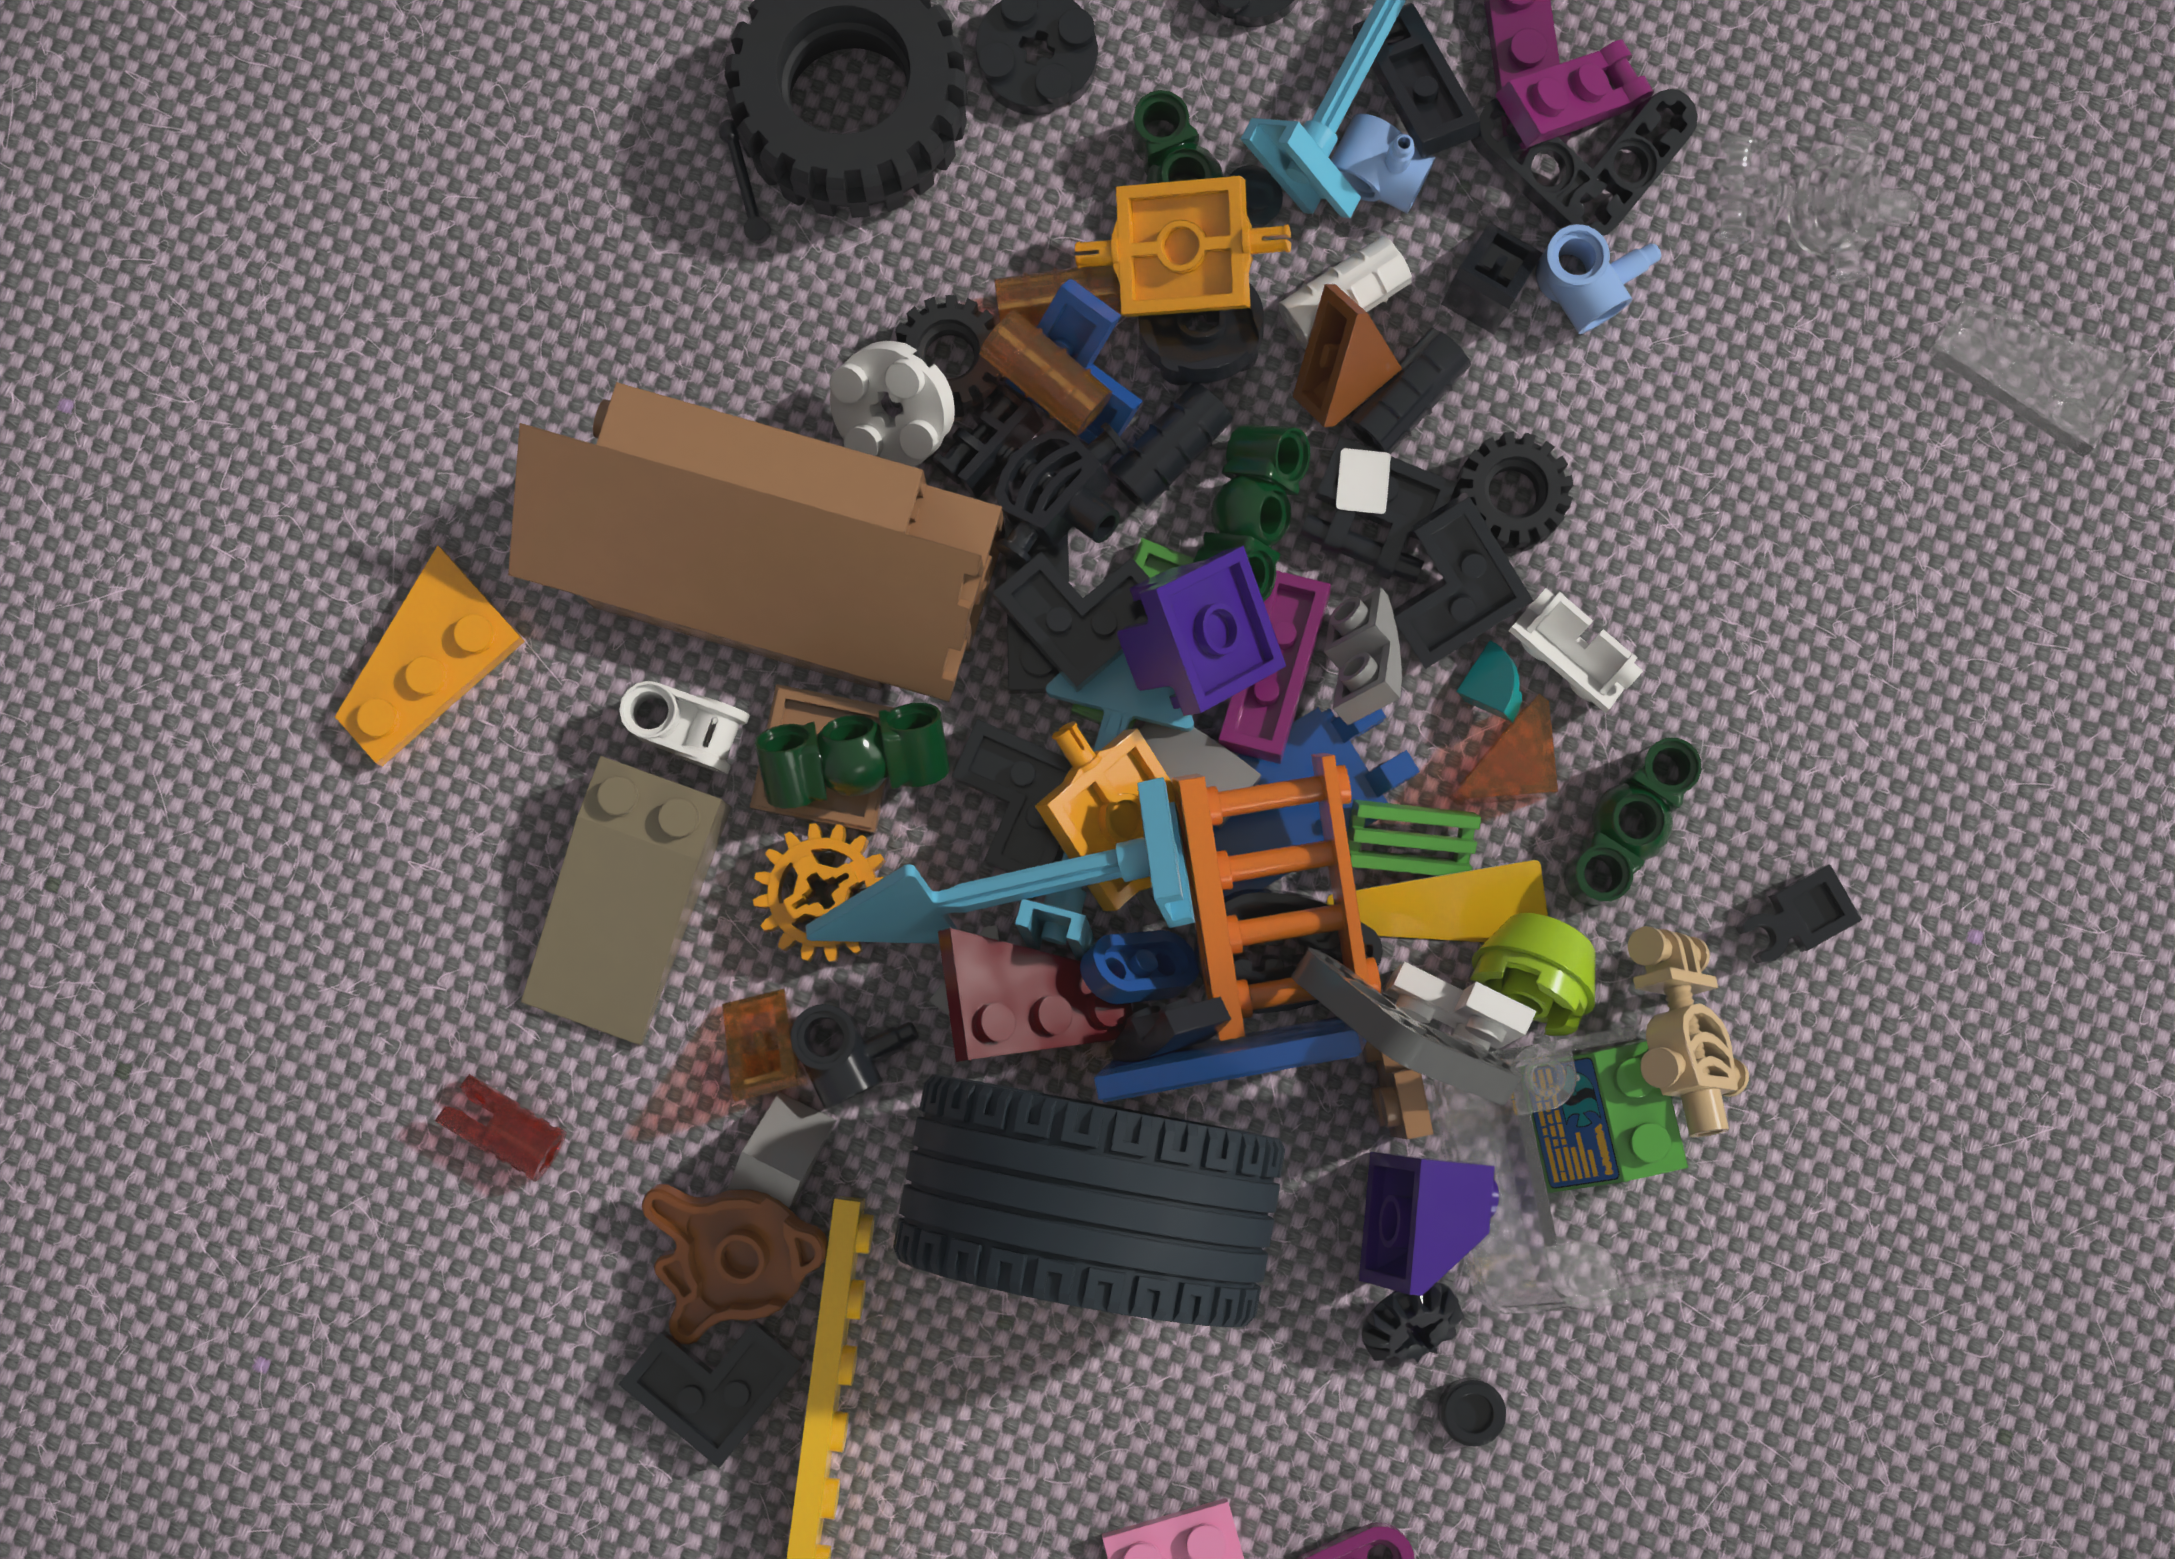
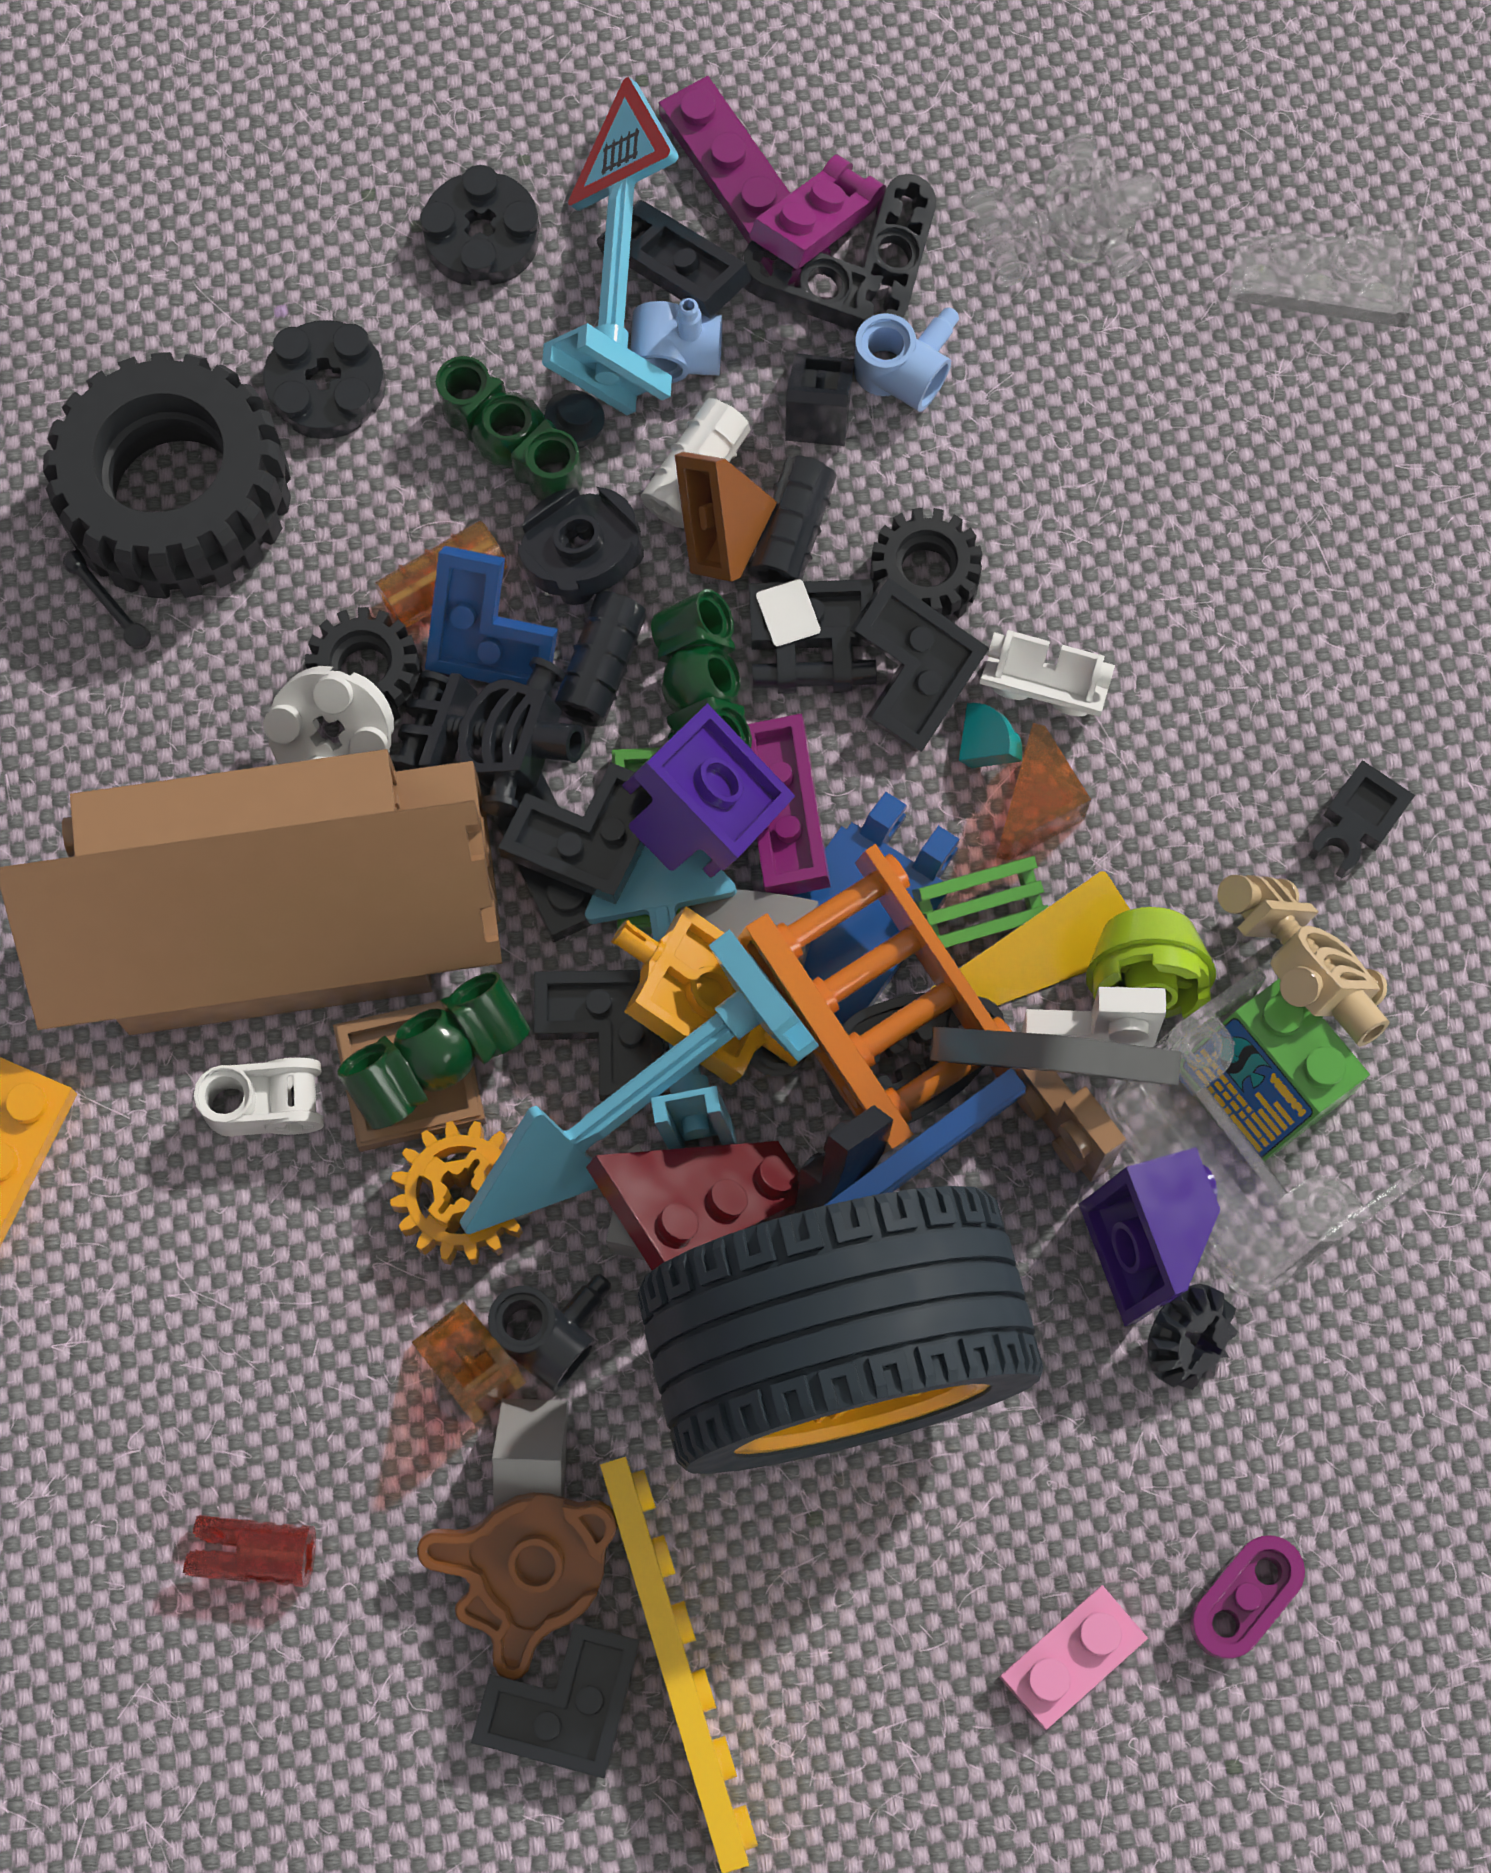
camera: 20 degrees left, 10 degrees down
dark tan slope [521,756,732,1046] -> none
clear orange axle [979,310,1113,436] -> none
light orange plate [1075,176,1291,317] -> none
blue plate [1080,930,1199,1004] -> none
light grey slope [1324,587,1402,725] -> none
black tile [1438,1377,1506,1447] -> none
dark green piece [1564,738,1702,906] -> none

